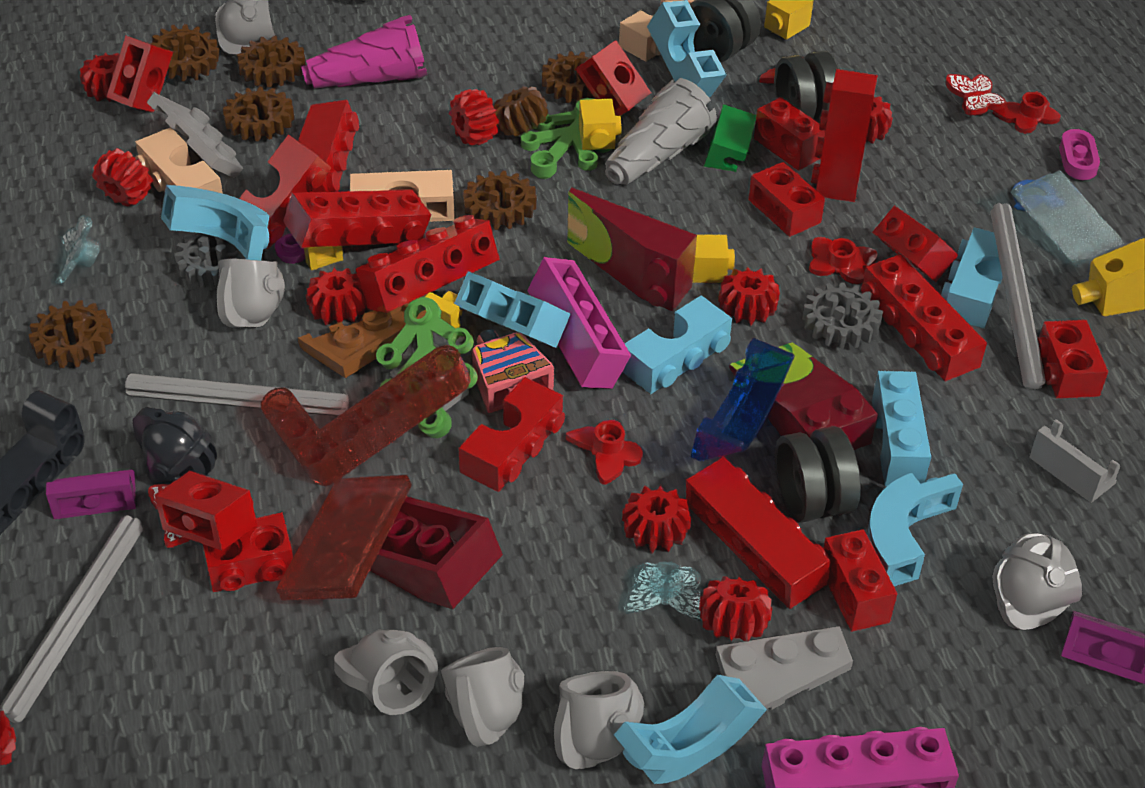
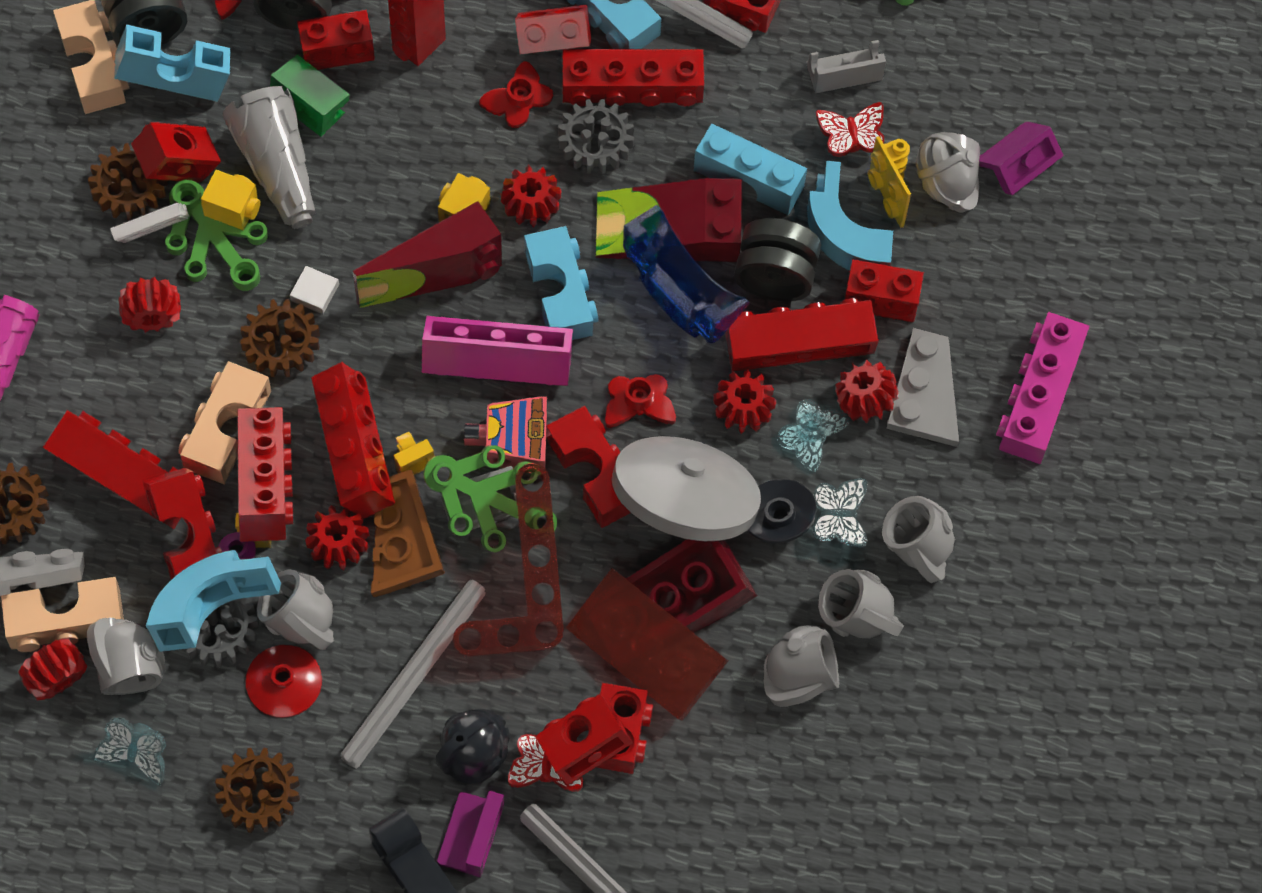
camera: 65 degrees left, 20 degrees up
medium azure arch [454,271,570,348] -> none
reddish brown gear [494,86,549,136] -> none
medium azure arch [614,675,767,784] -> none
red brick [748,162,825,237] -> none
none -> light grey helmet [87,618,165,695]
none -> white tile [110,203,189,243]
none -> red dish [246,645,322,718]
none -> white tile [290,266,339,314]
none -> light grey dish [612,436,761,541]
none -> black dish [748,479,817,543]
none -> clear light blue animal [813,478,867,548]
none -> red animal [816,102,885,157]
none -> yellow hinge [867,136,911,228]

